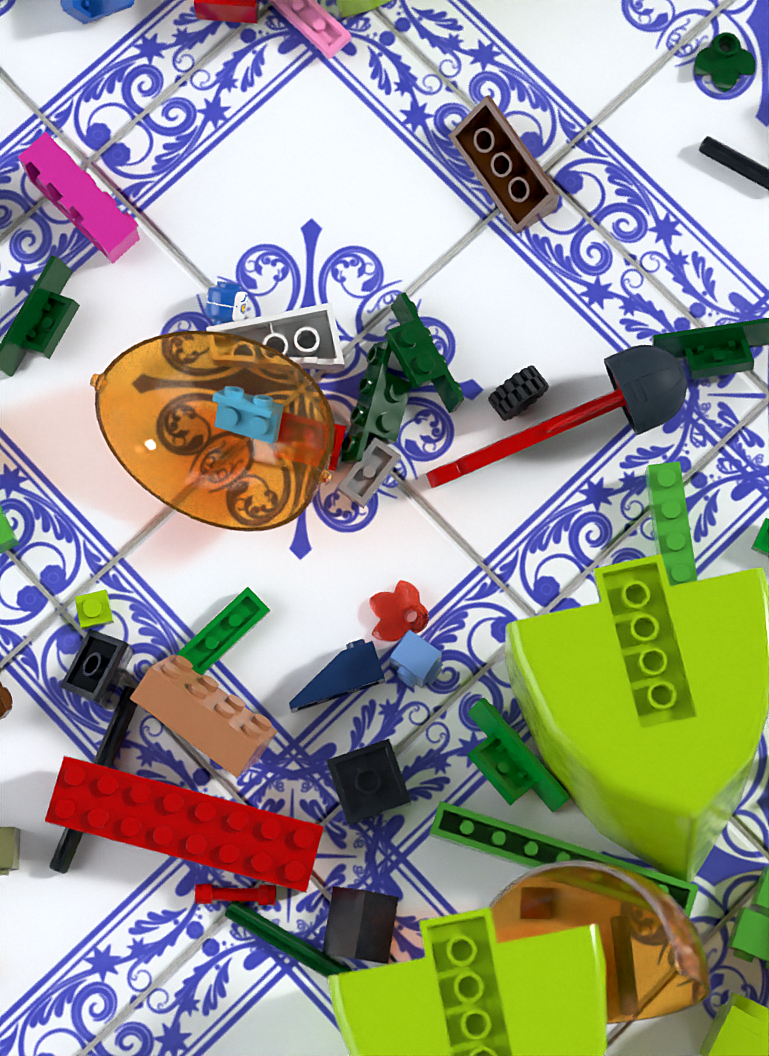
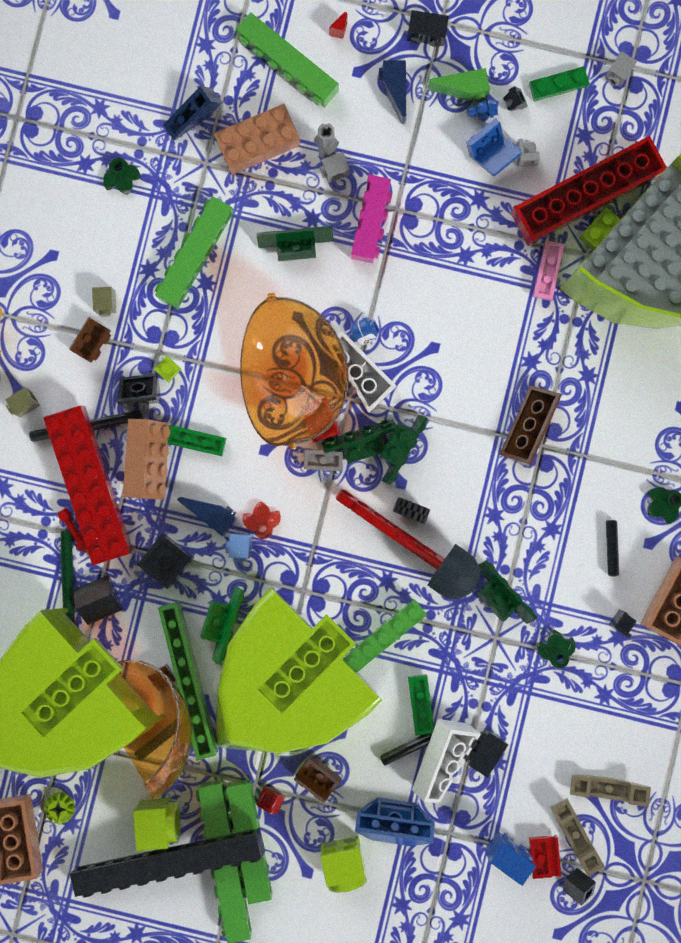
camera: 55 degrees right, 10 degrees up
medium azure bracket [212,386,284,444] -> none

